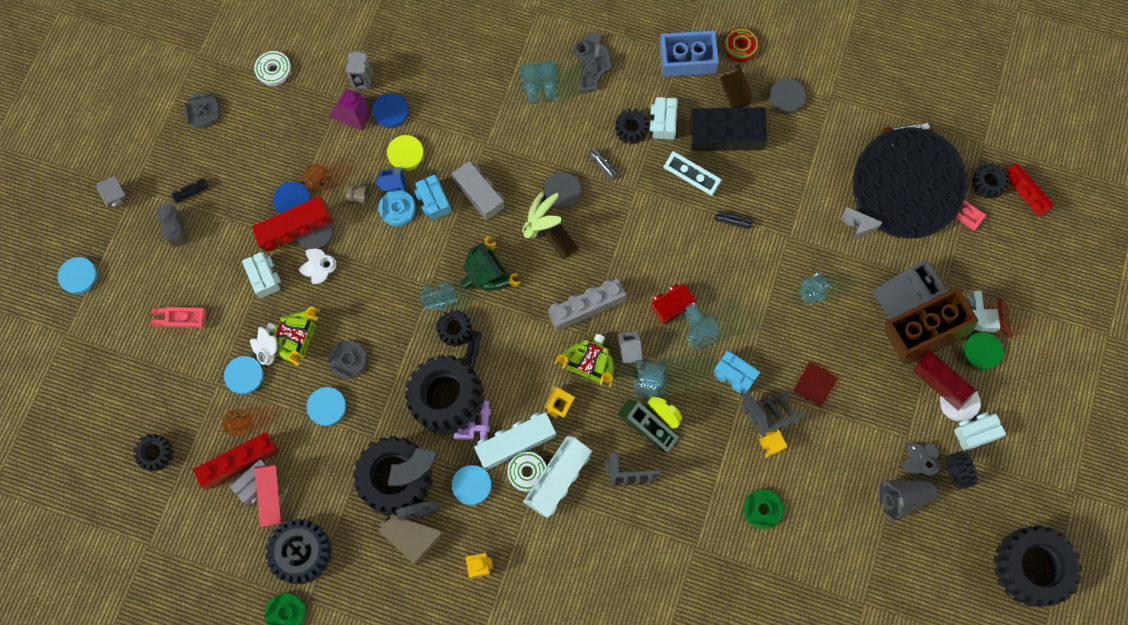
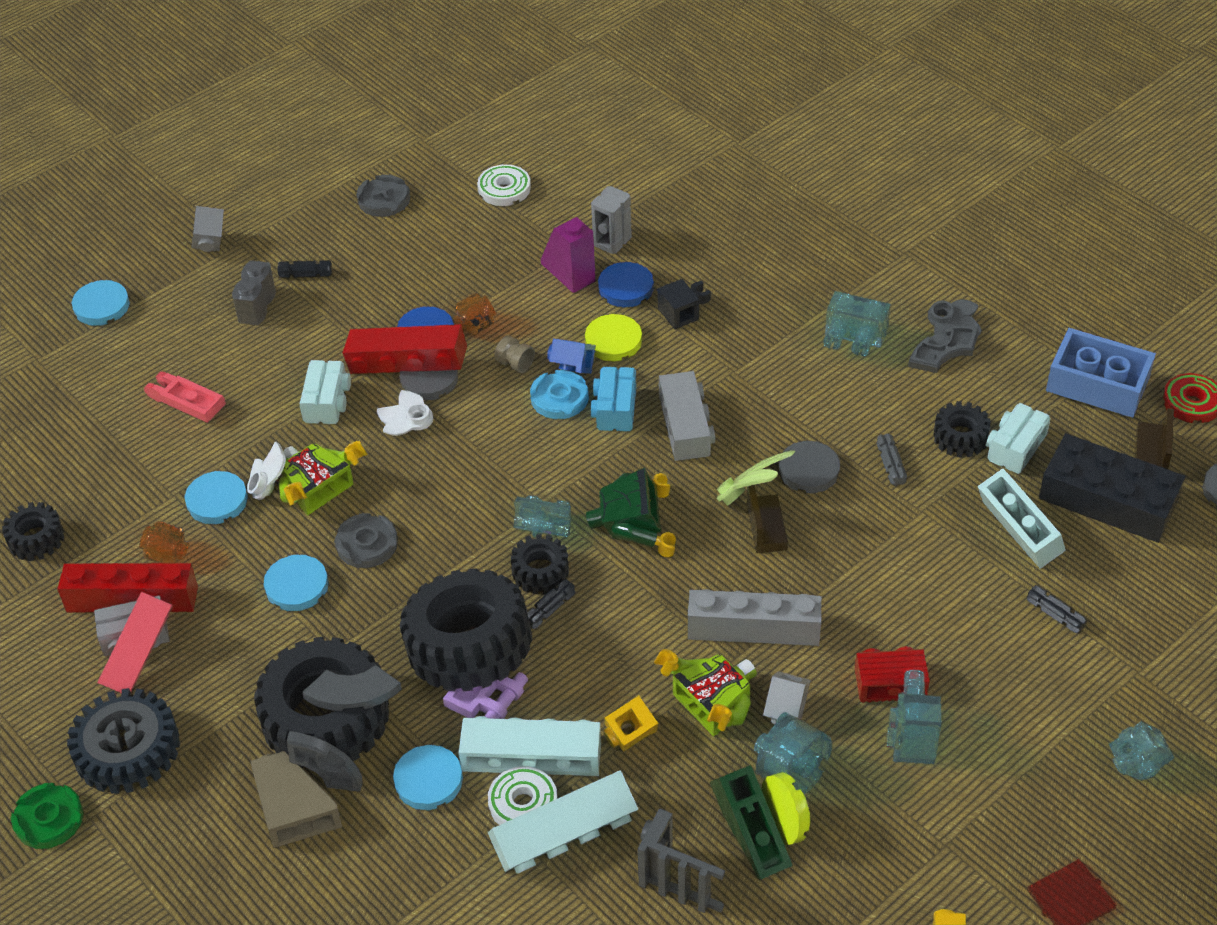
camera: 30 degrees right, 25 degrees down
yellow brick [466,553,493,579] -> none
medium azure brick [713,350,760,393] -> none
dark grey plate [741,391,805,437] -> none
none -> black brick [657,279,711,330]

